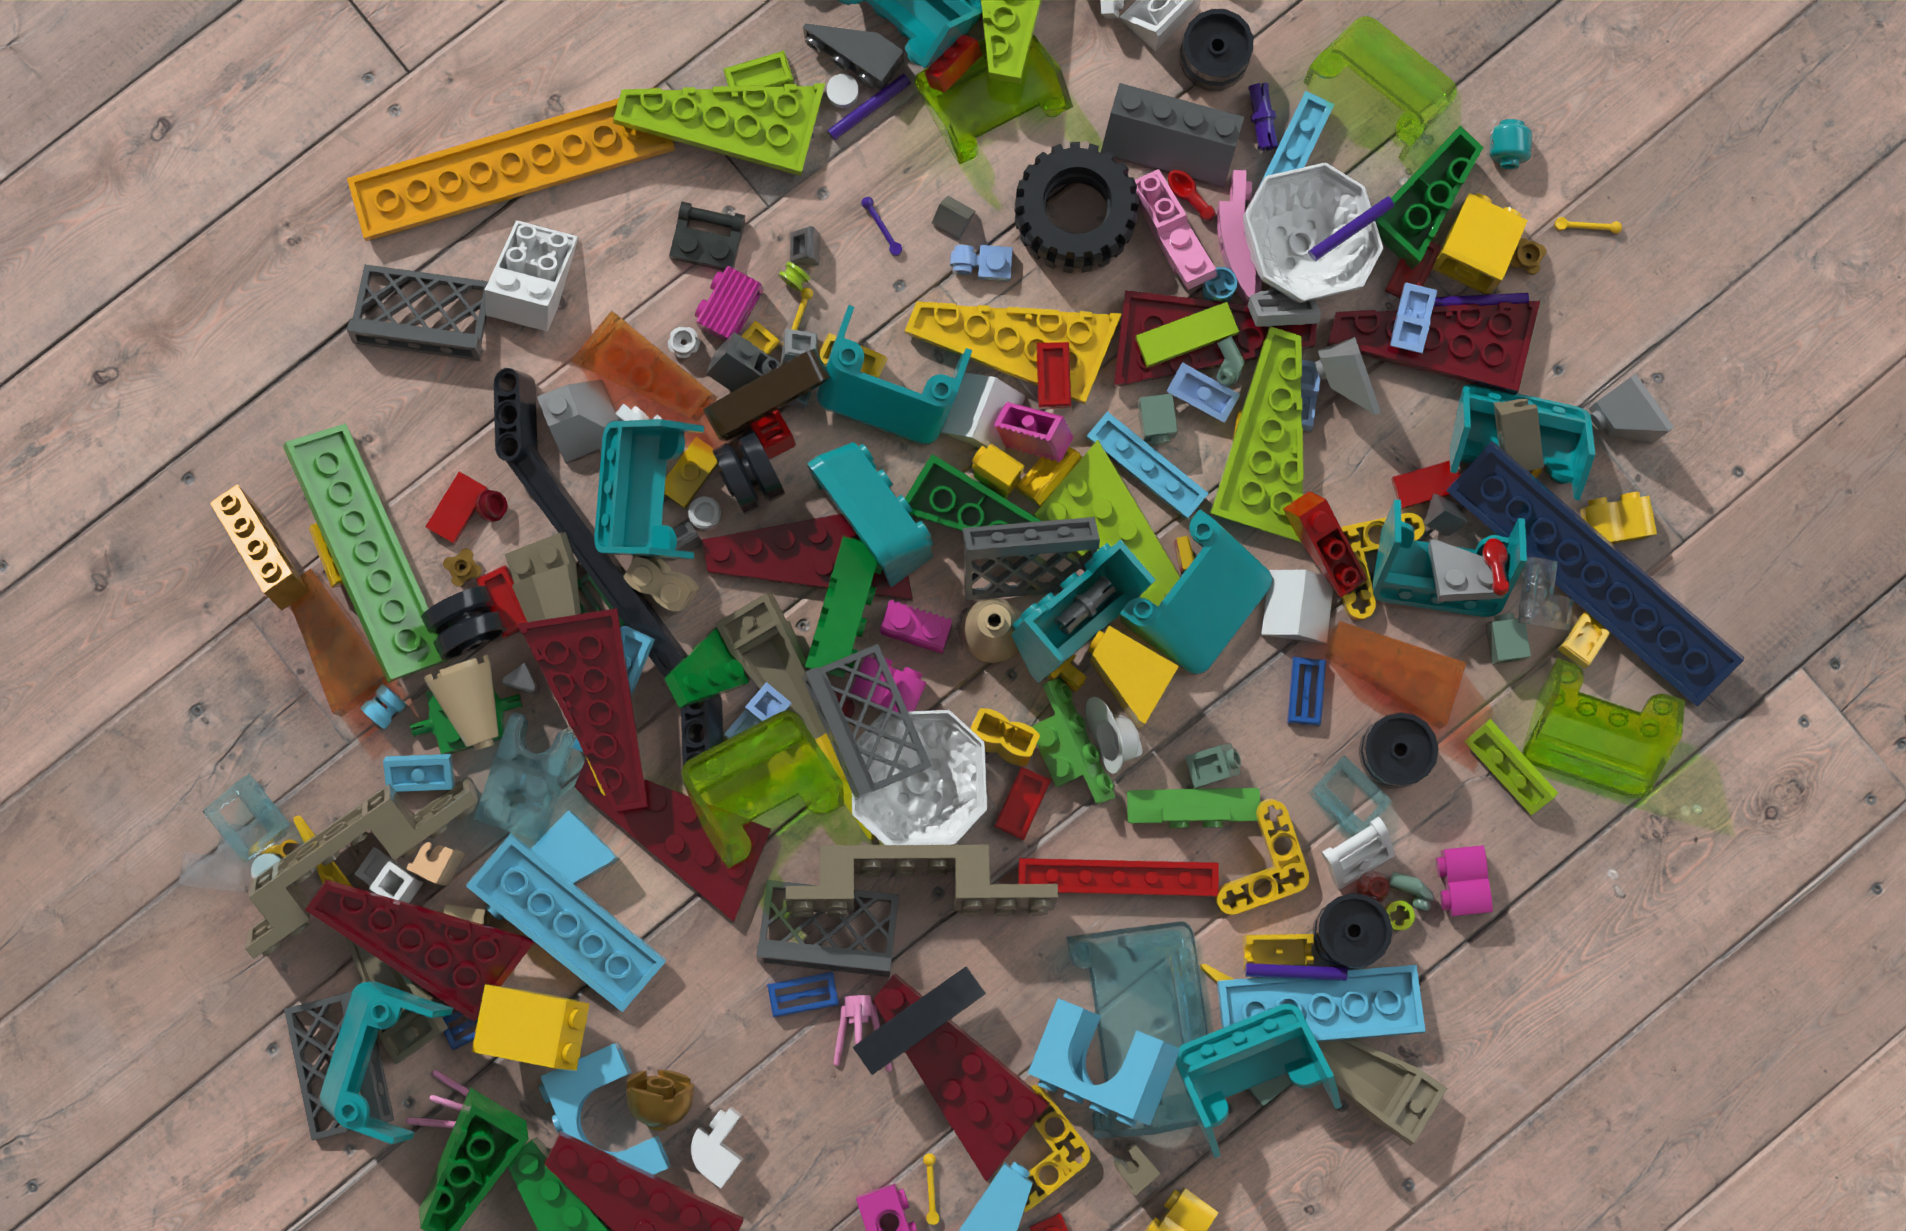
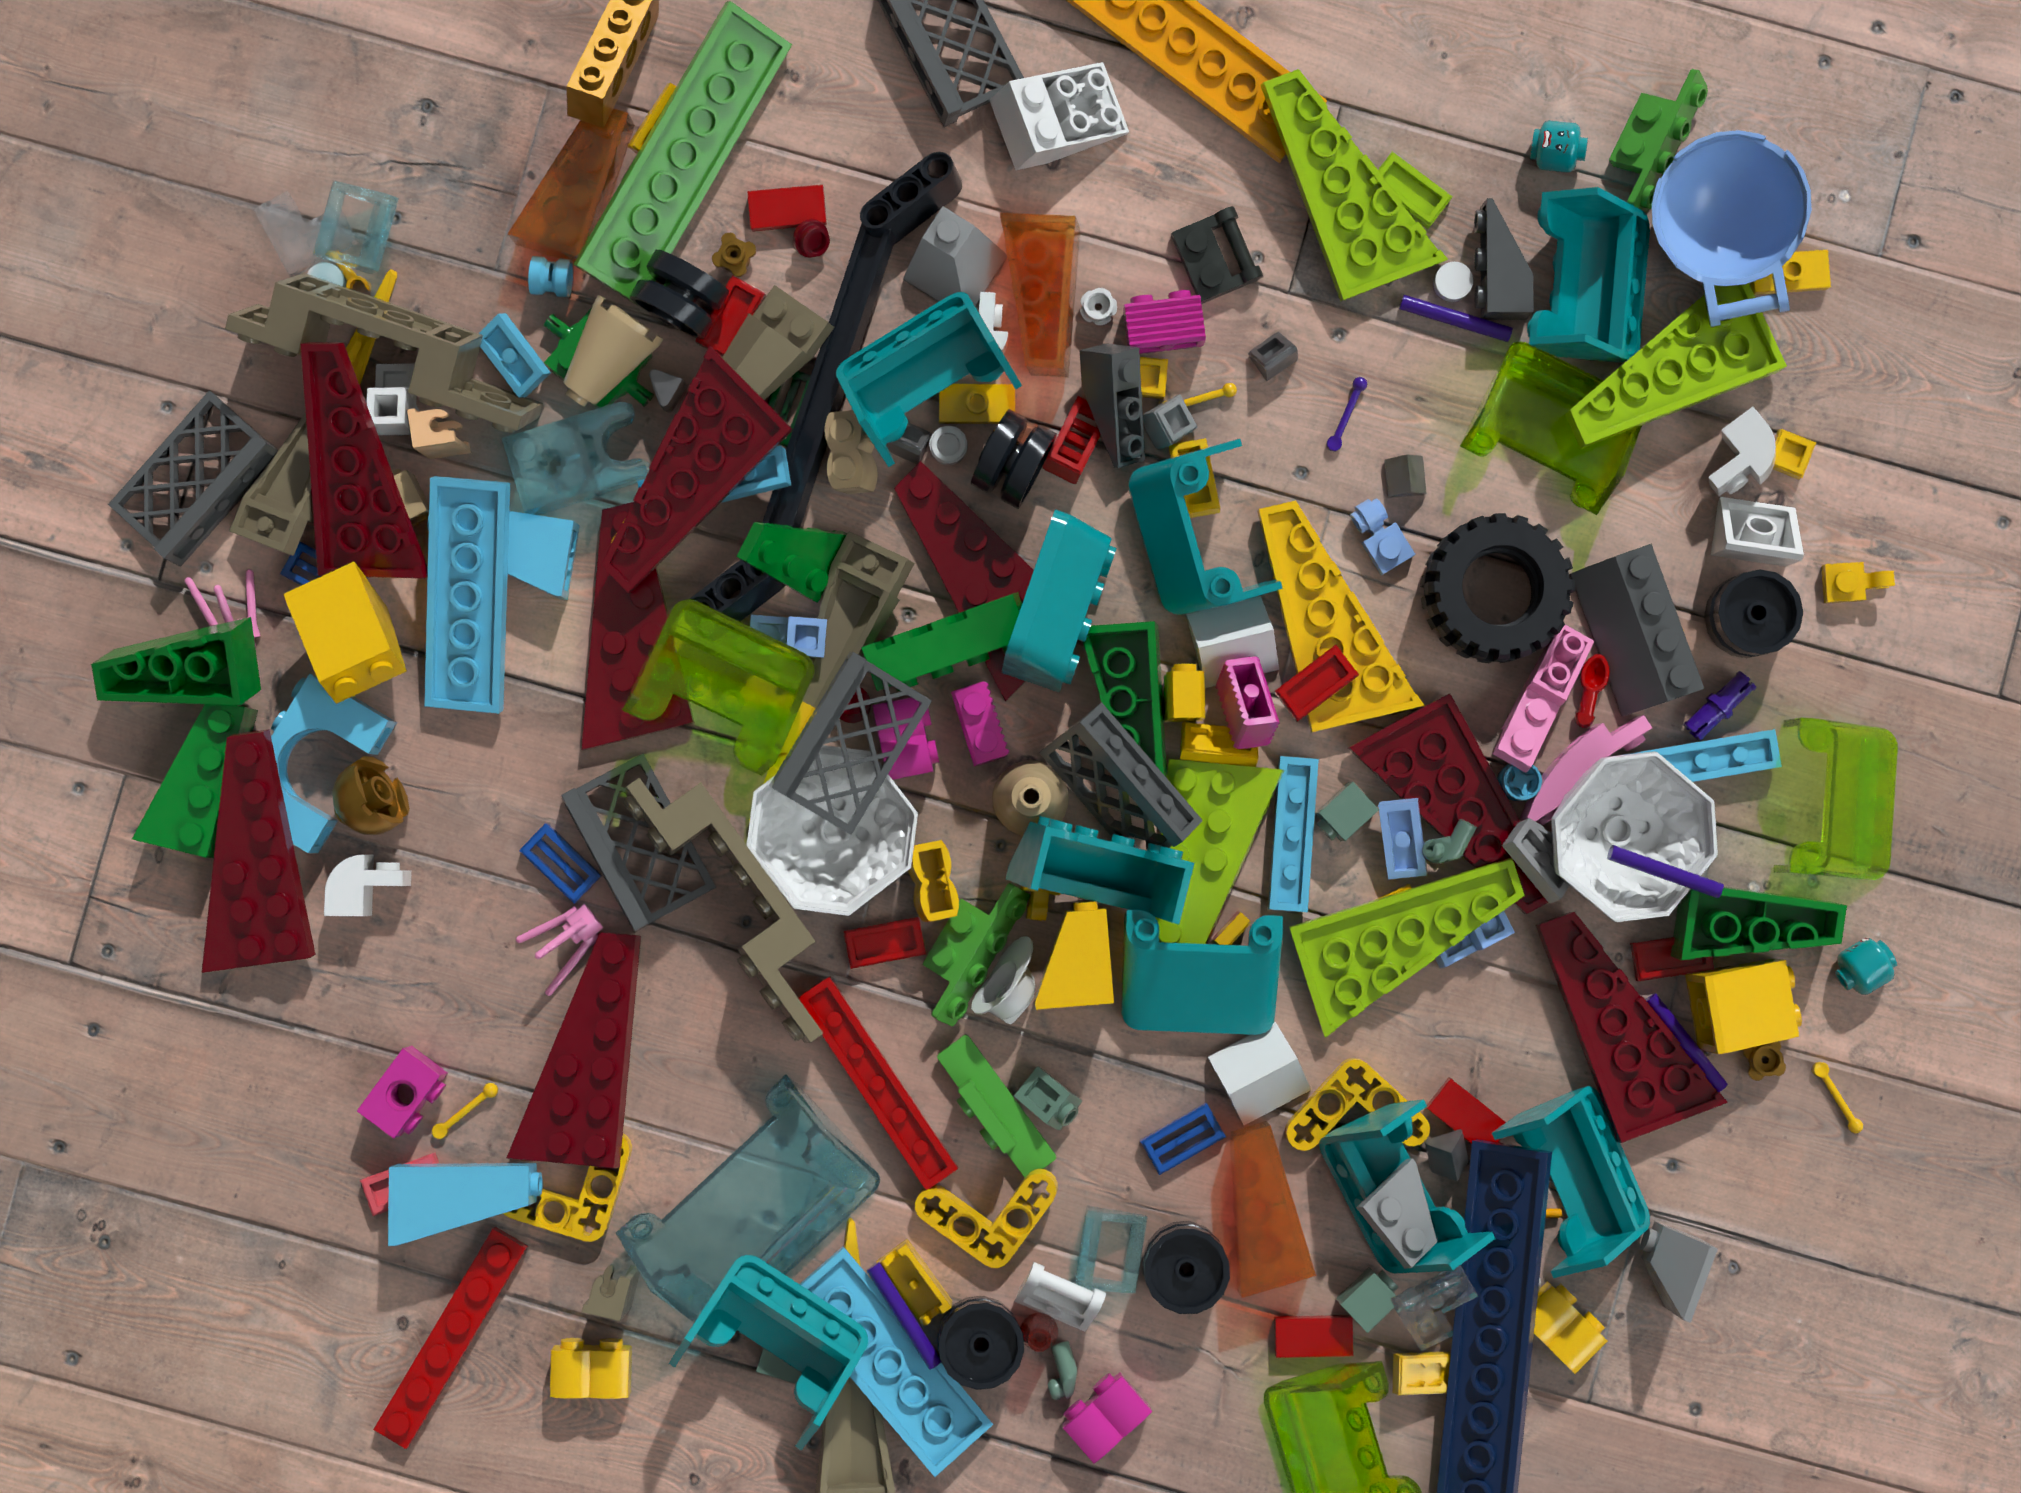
camera: 55 degrees right, 5 degrees up
teal windscreen [320,981,453,1144] -> none
dark brown beam [703,349,831,441] -> none
lime bush [778,262,811,292] -> none
black slope [853,966,986,1075] -> none
red piece [924,34,982,93] -> none
medium azure arch [1028,998,1181,1127] -> none
dark grey pin [1054,576,1116,635] -> none
lime tile [1135,302,1239,368] -> none
red slope [1283,491,1367,597] -> none
light grey slope [1315,337,1381,415] -> none
lime bush [1385,901,1415,931] -> none
light blue slope [1390,283,1437,353] -> none
lime plate [1464,719,1558,816] -> none
red piece [1482,538,1509,596] -> none
dark tan hinge [1494,399,1544,471] -> none
none -> red tile [1274,1315,1354,1358]

